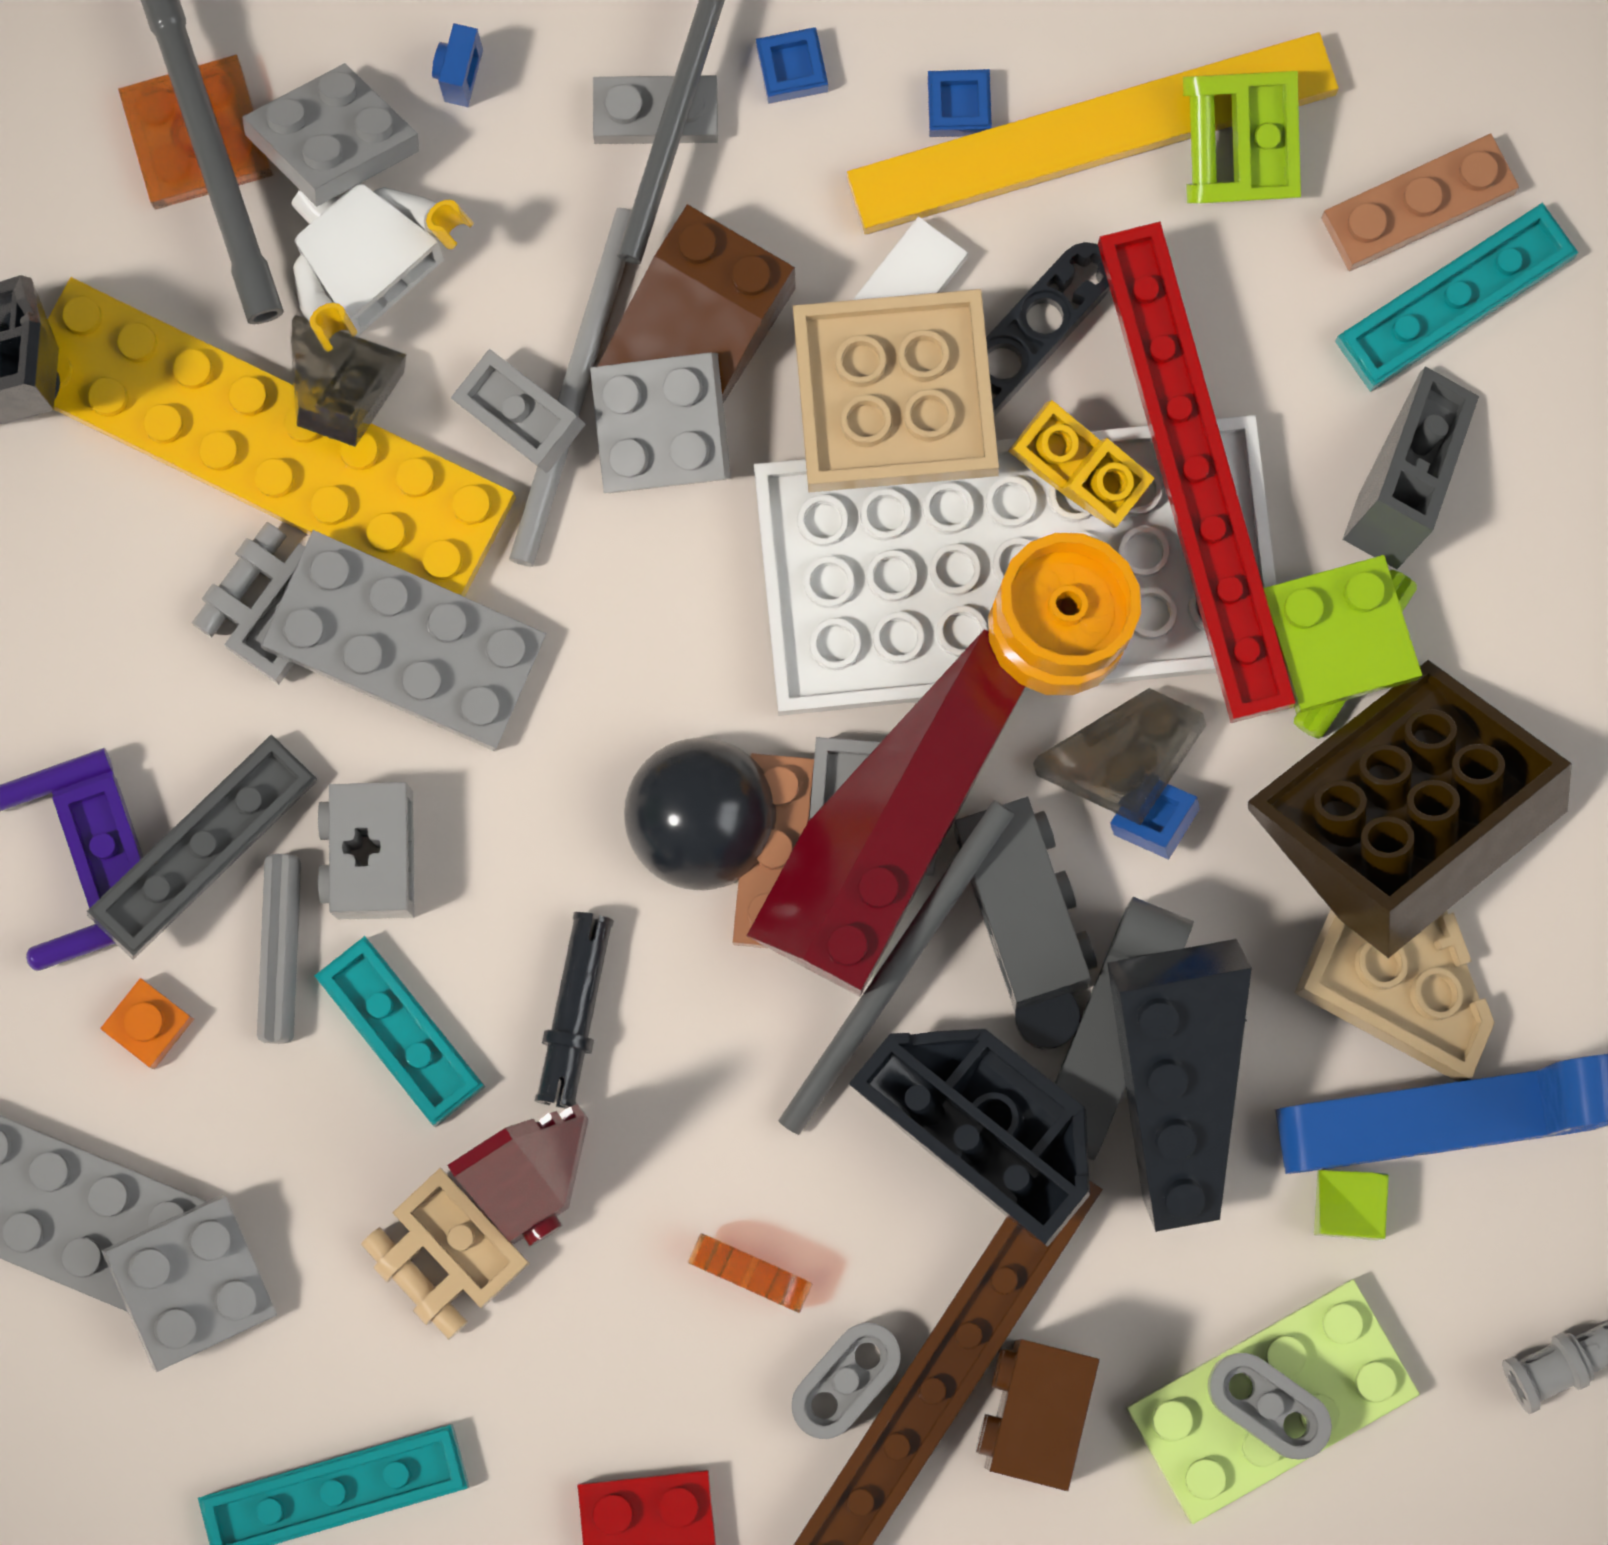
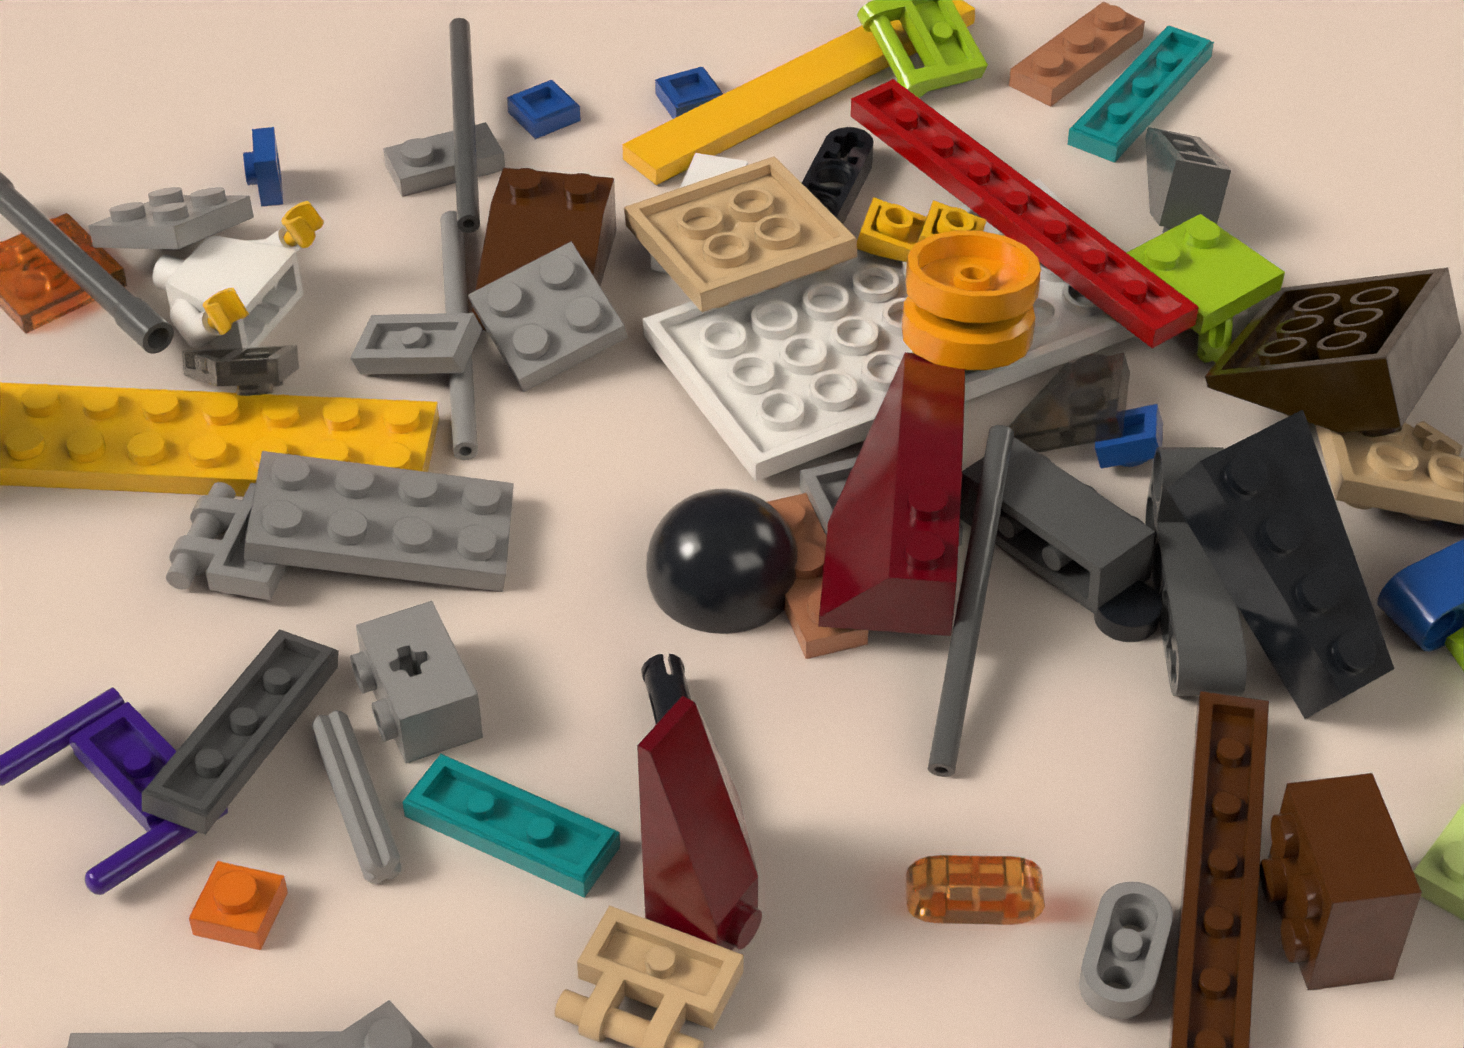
camera: 25 degrees left, 35 degrees down
black wedge [849,1029,1090,1247] -> none

